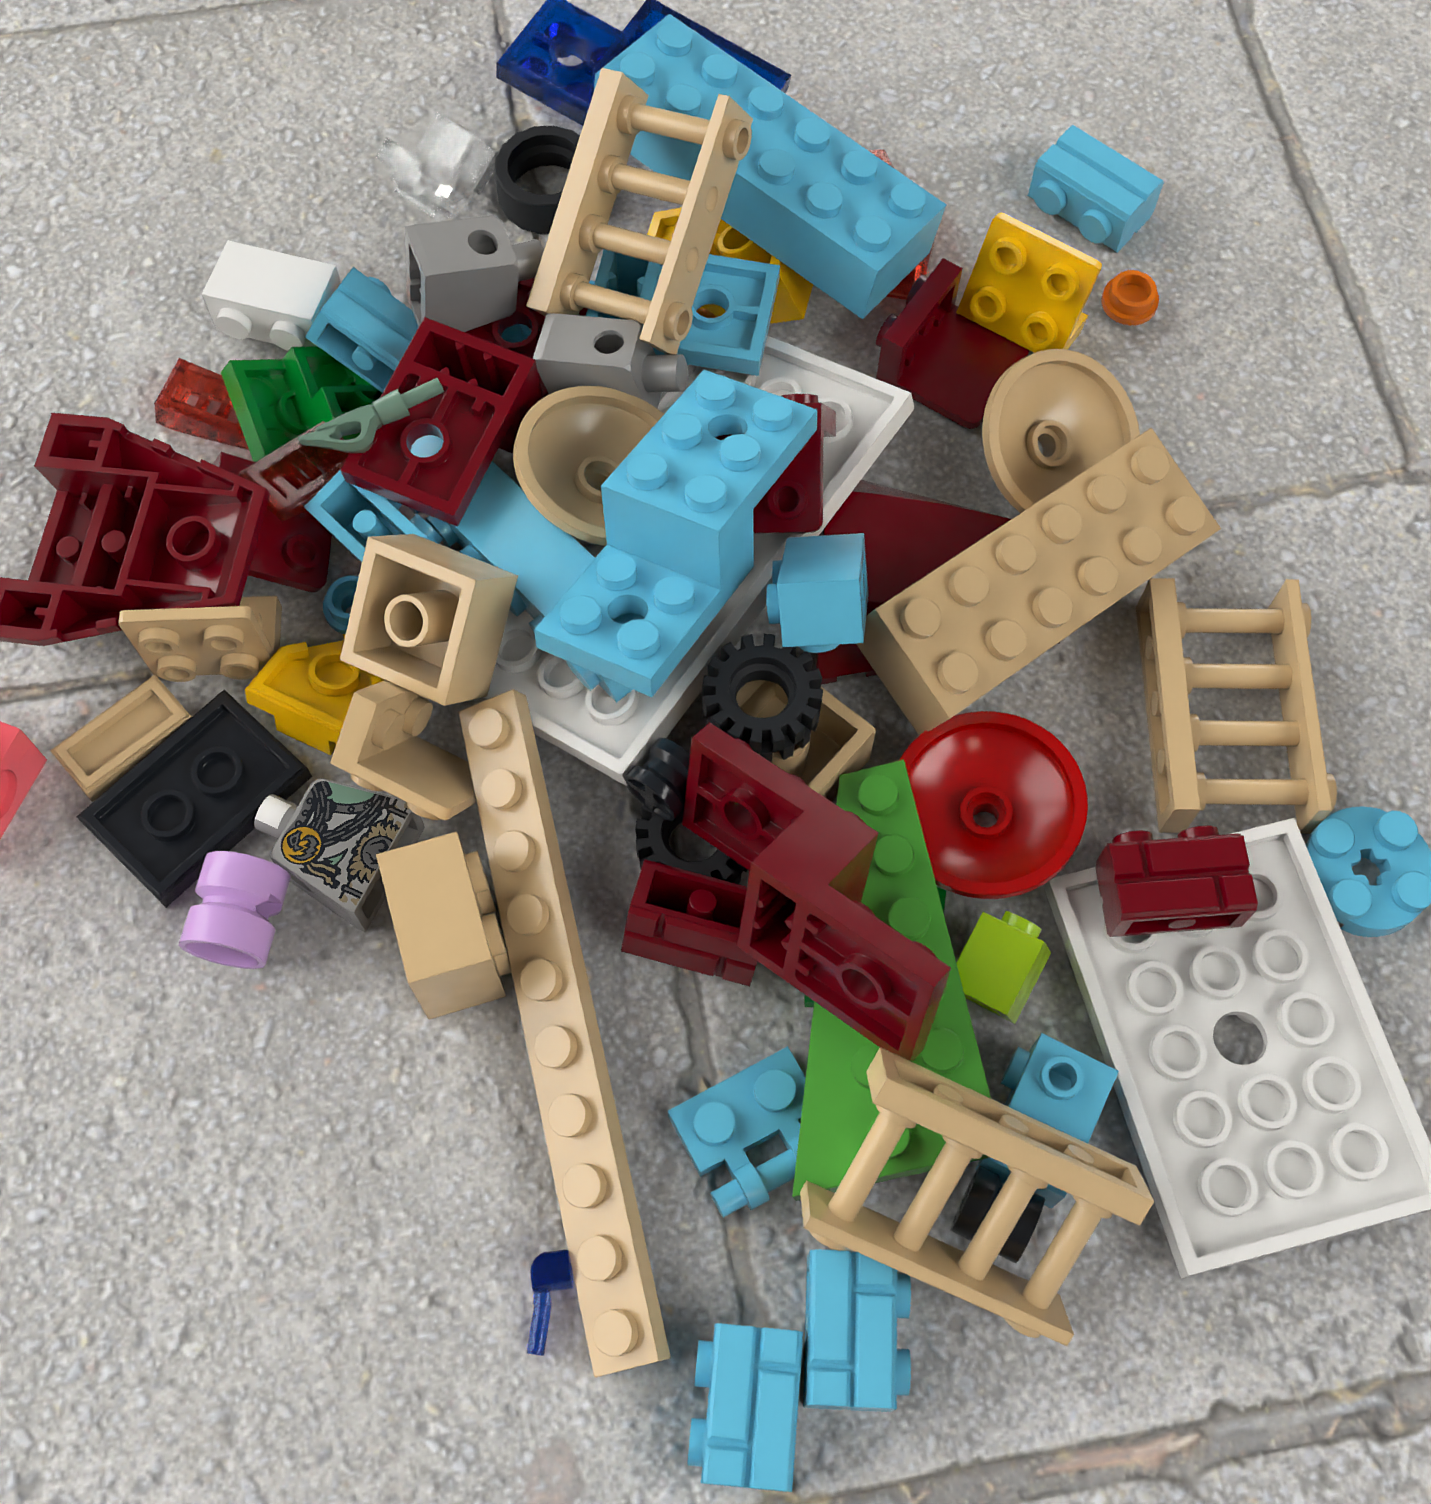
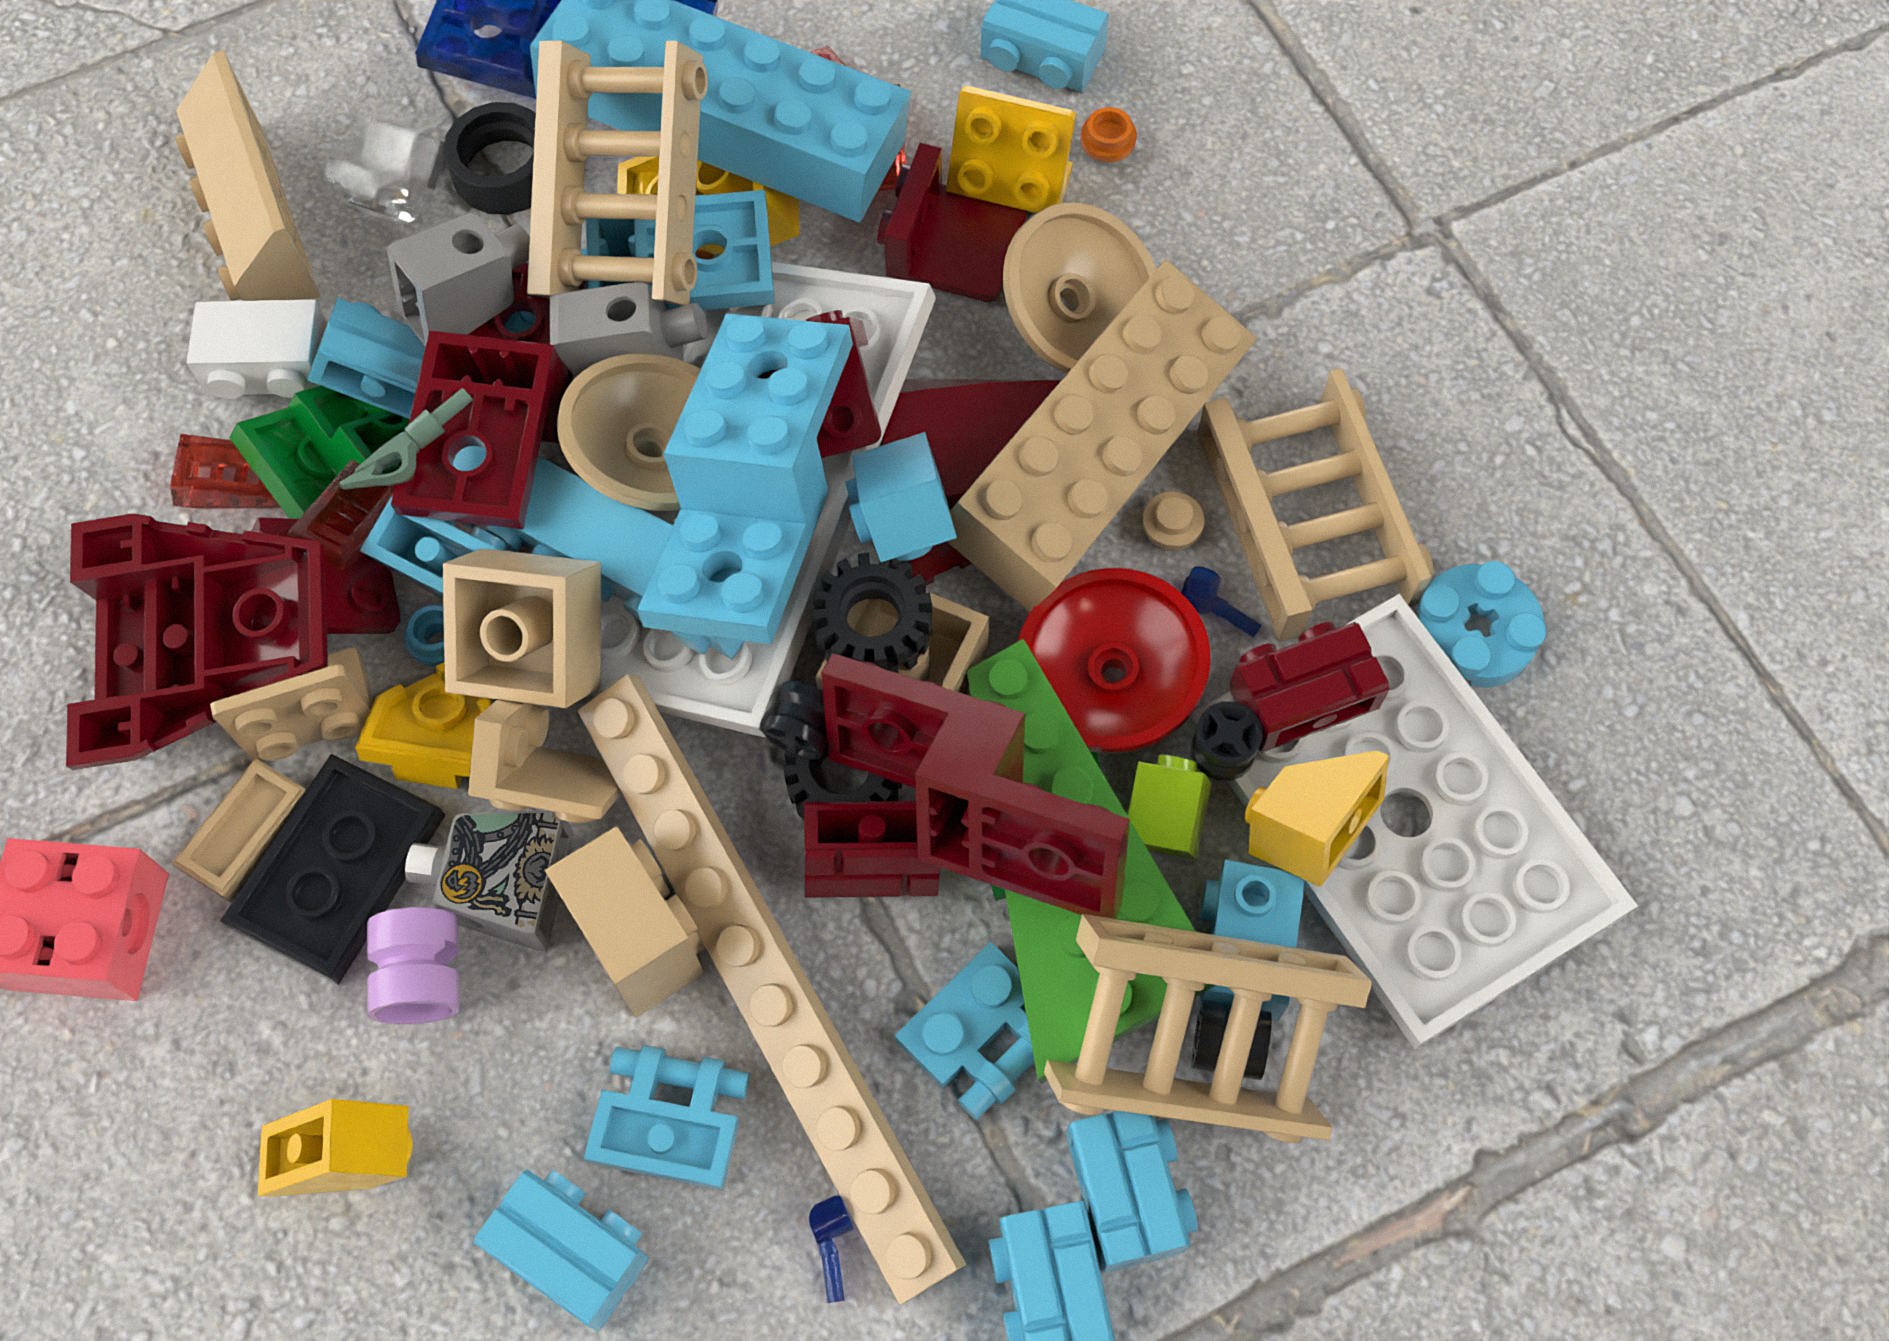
camera: 15 degrees left, 0 degrees up
none -> tan slope [175,50,320,301]
none -> yellow slope [258,1099,413,1197]
none -> medium azure brick [473,1169,649,1332]
none -> medium azure plate [583,1045,751,1191]
none -> tan plate [1142,491,1205,551]
none -> clear blue hand [1181,566,1262,638]
none -> black wheel [1191,701,1263,781]
none -> yellow slope [1245,751,1389,887]

